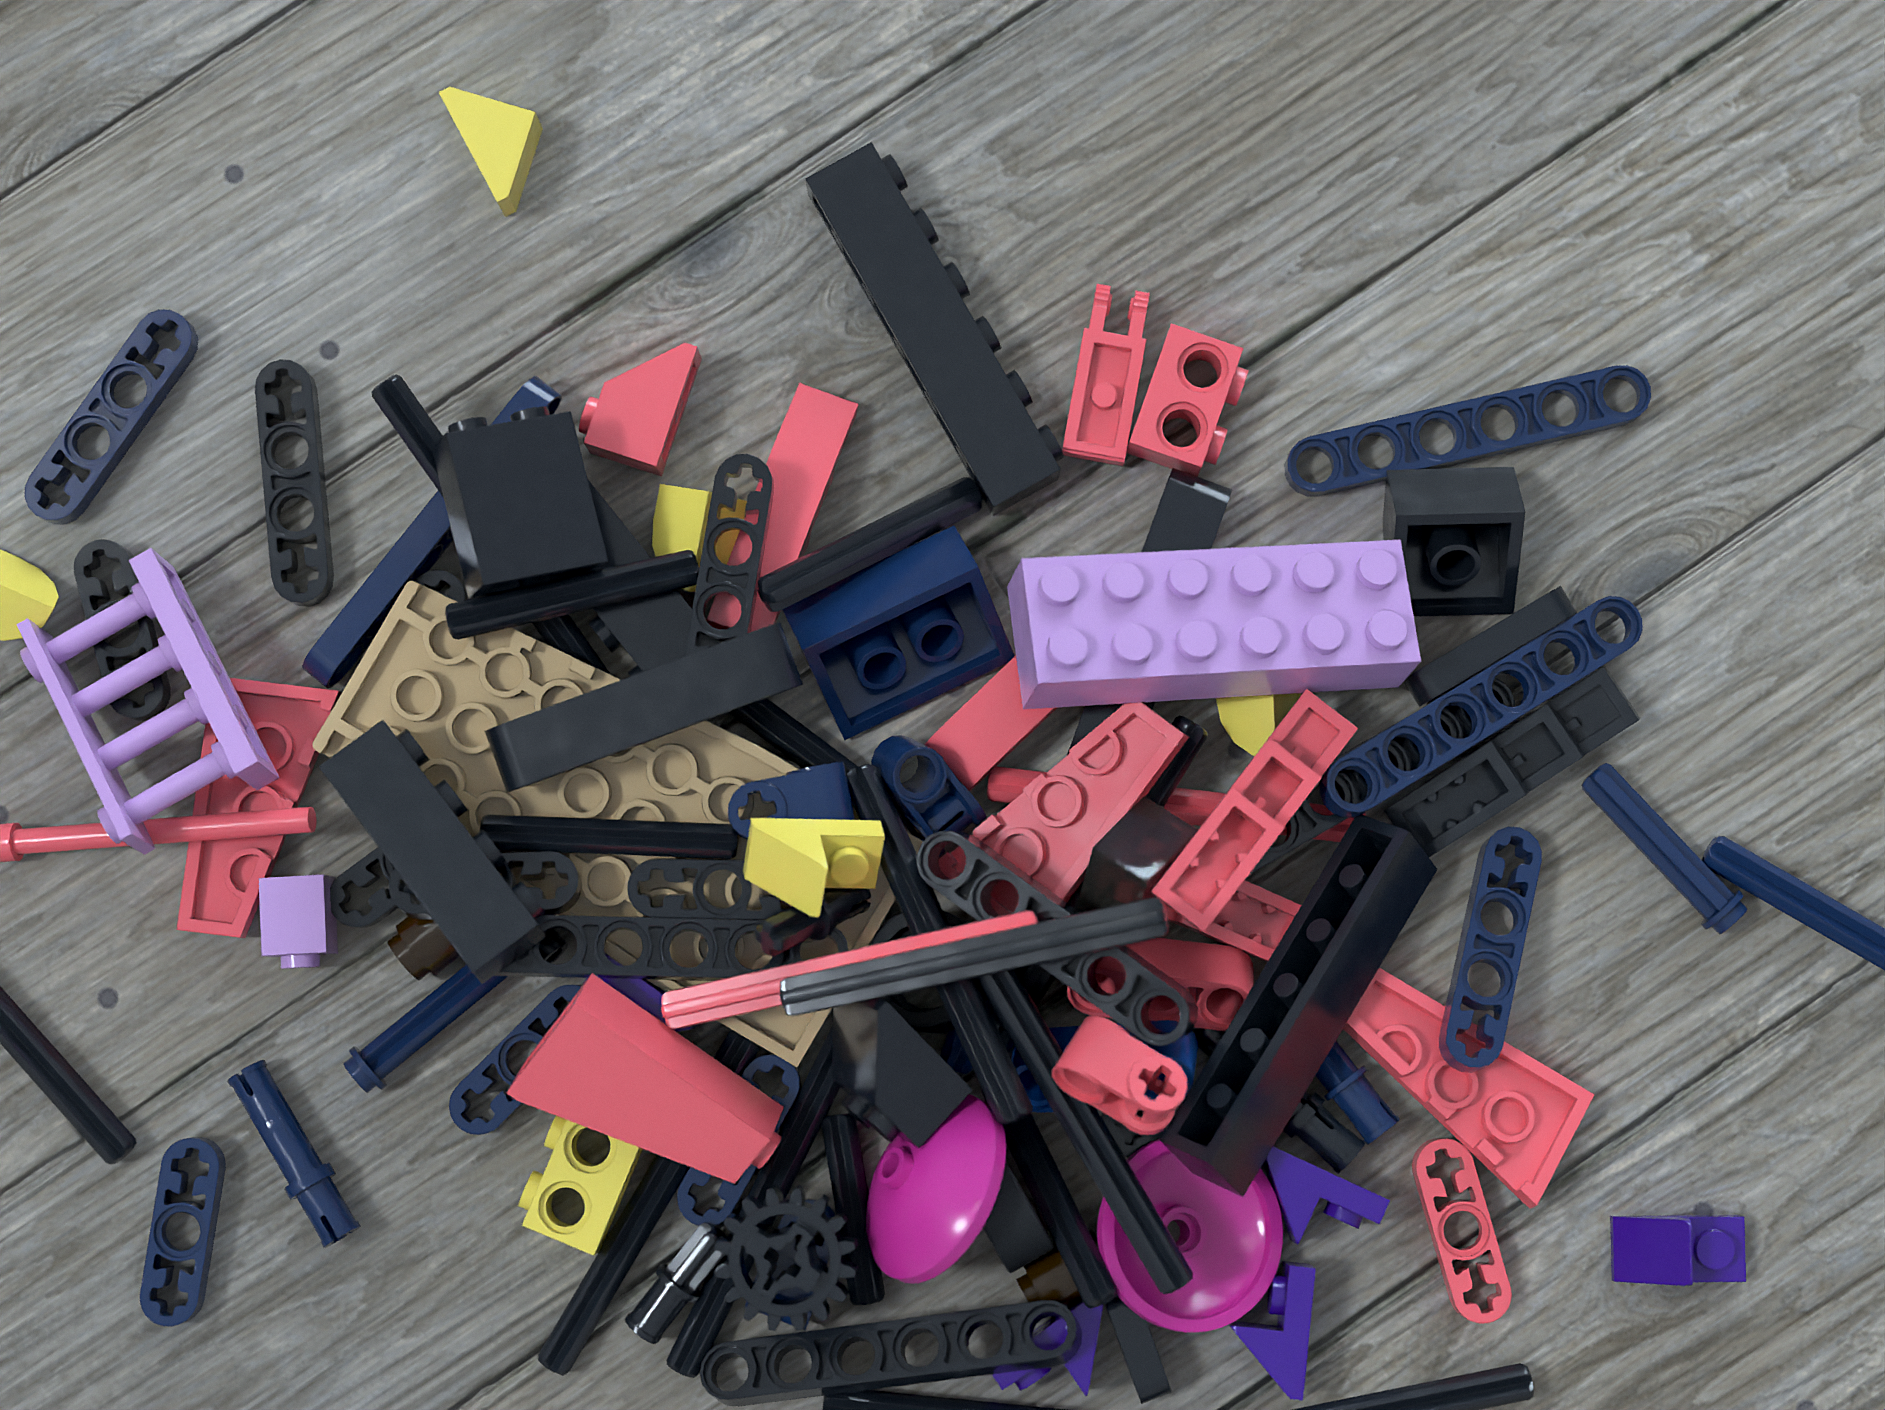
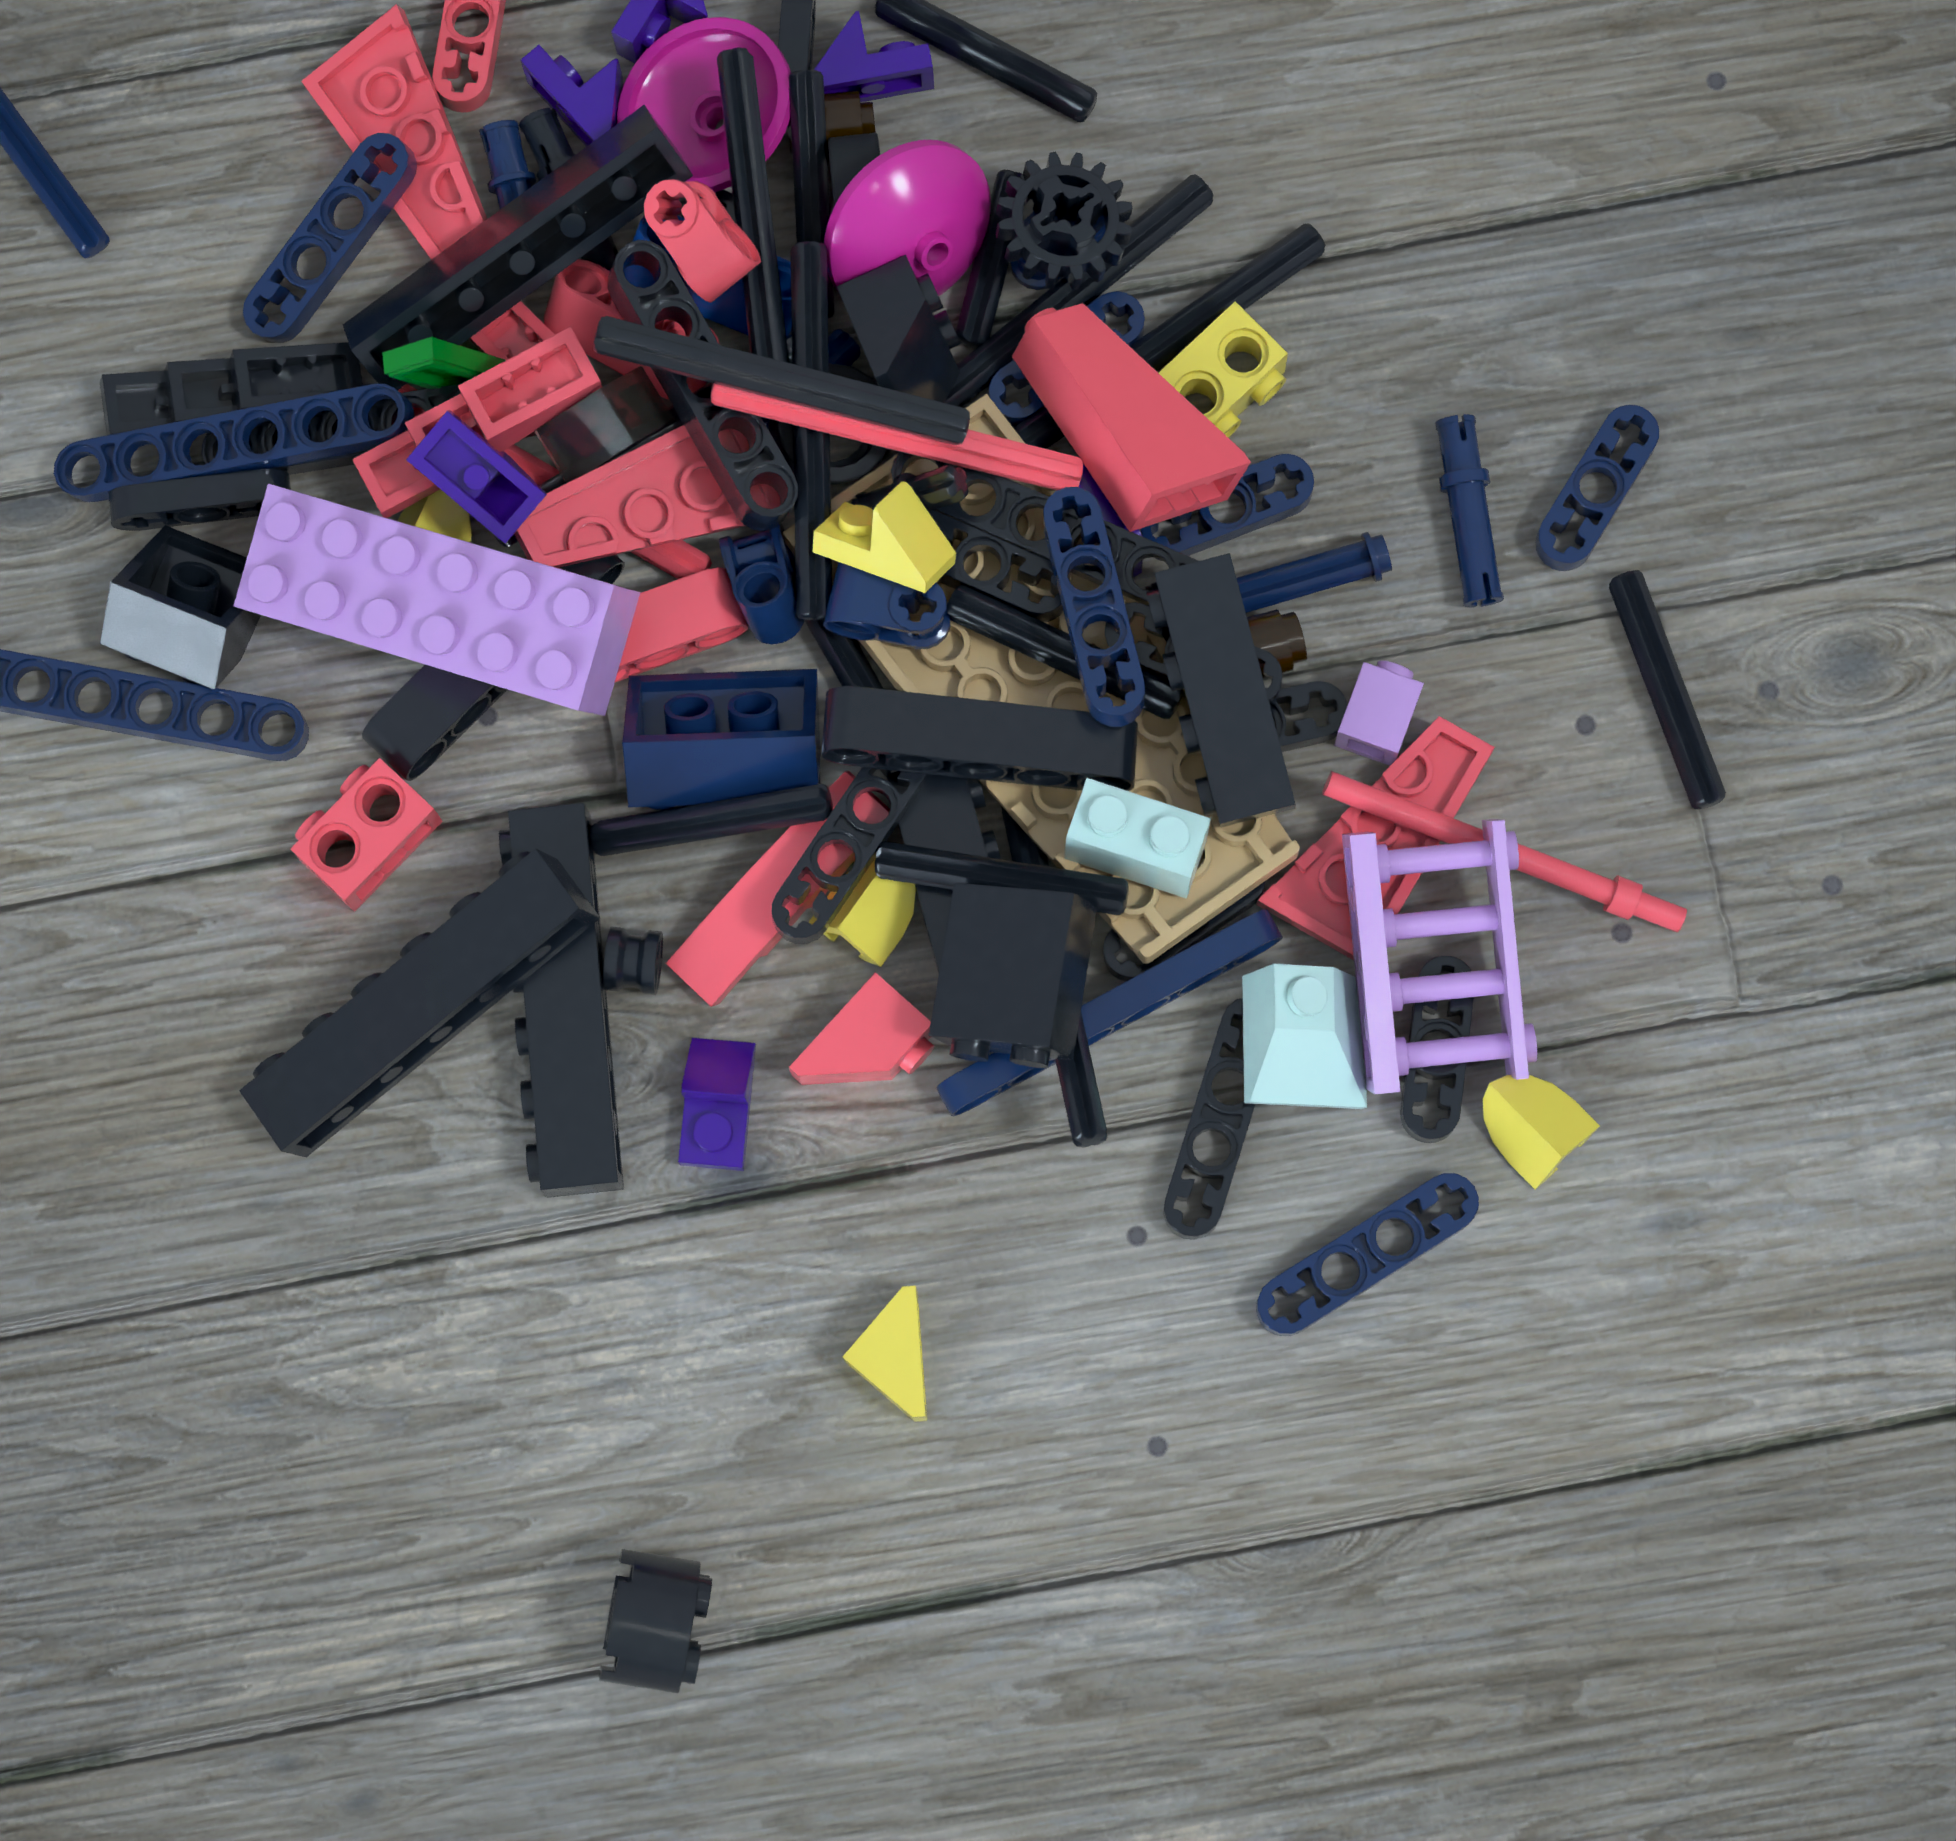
camera: 150 degrees left, 5 degrees down
black axle [625,1222,726,1344] -> none
black beam [700,1300,1082,1407] -> none
coral hinge [1062,284,1150,466] -> none
dark blue axle [1581,763,1748,935] -> none
none -> black brick [239,848,600,1157]
none -> green tile [382,337,506,389]
none -> dark purple slope [406,410,547,544]
none -> black wheel [603,927,663,995]
none -> dark purple slope [678,1038,756,1171]
none -> dark blue beam [1044,487,1145,727]
none -> light aqua brick [1064,778,1211,899]
none -> light aqua slope [1242,964,1367,1109]

